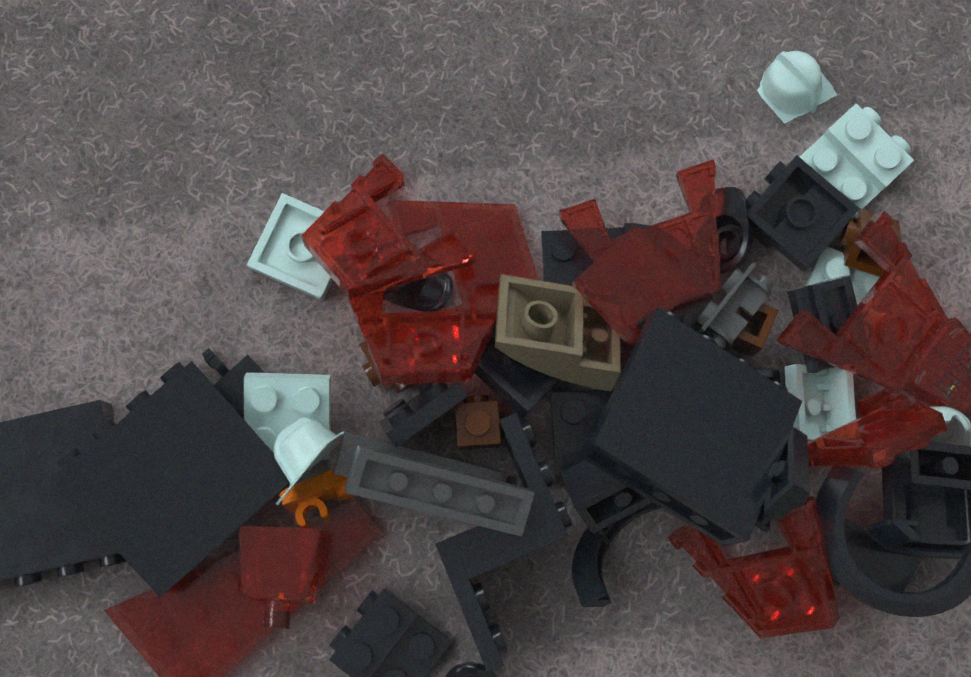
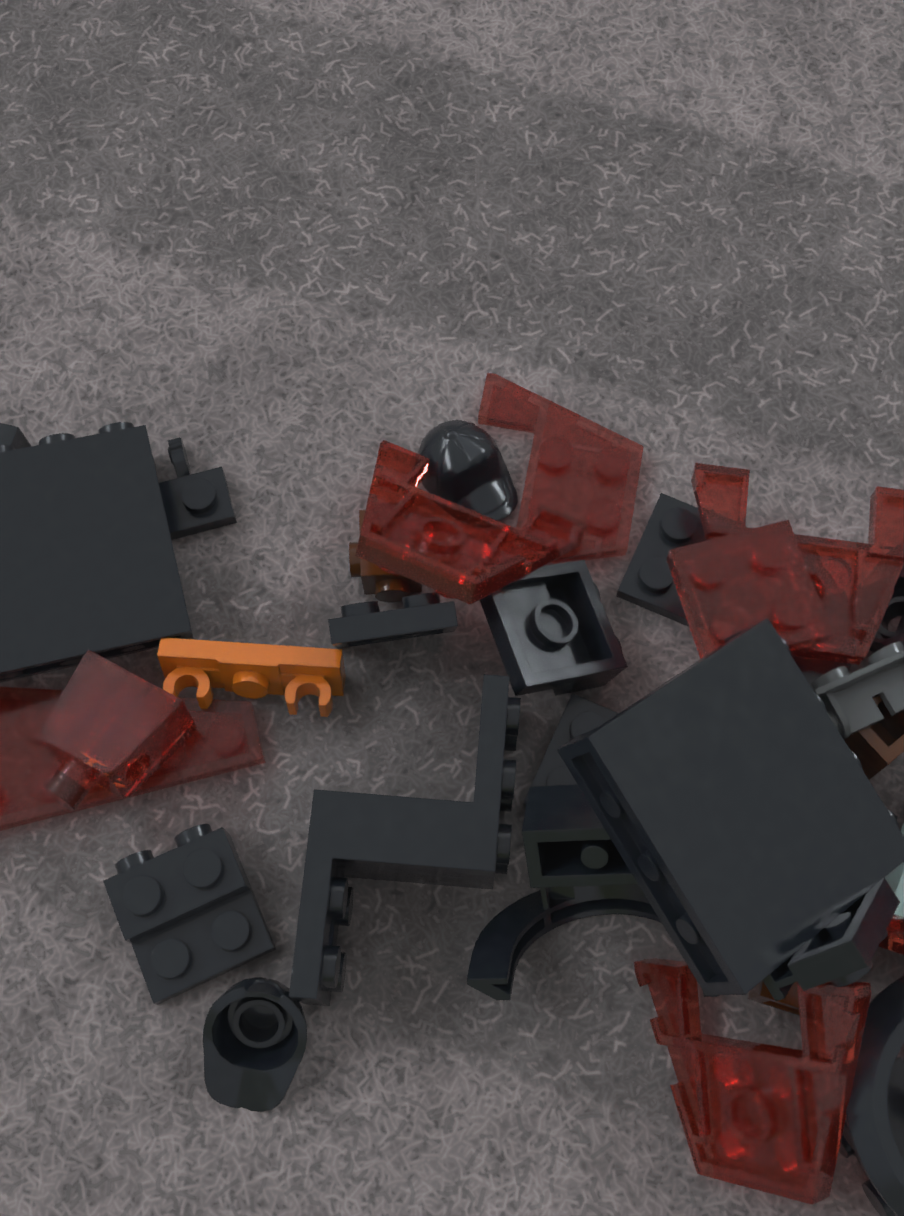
camera: 30 degrees right, 10 degrees down
light aqua plate [244,372,331,460] -> none
light aqua plate [247,193,357,301] -> none
light aqua piece [273,417,344,505] -> none
clear red wing [301,154,477,299] -> none
dark grey fence [333,431,535,536] -> none
reddish brown brick [455,394,501,450] -> none
dark tan slope [495,274,621,391] -> none

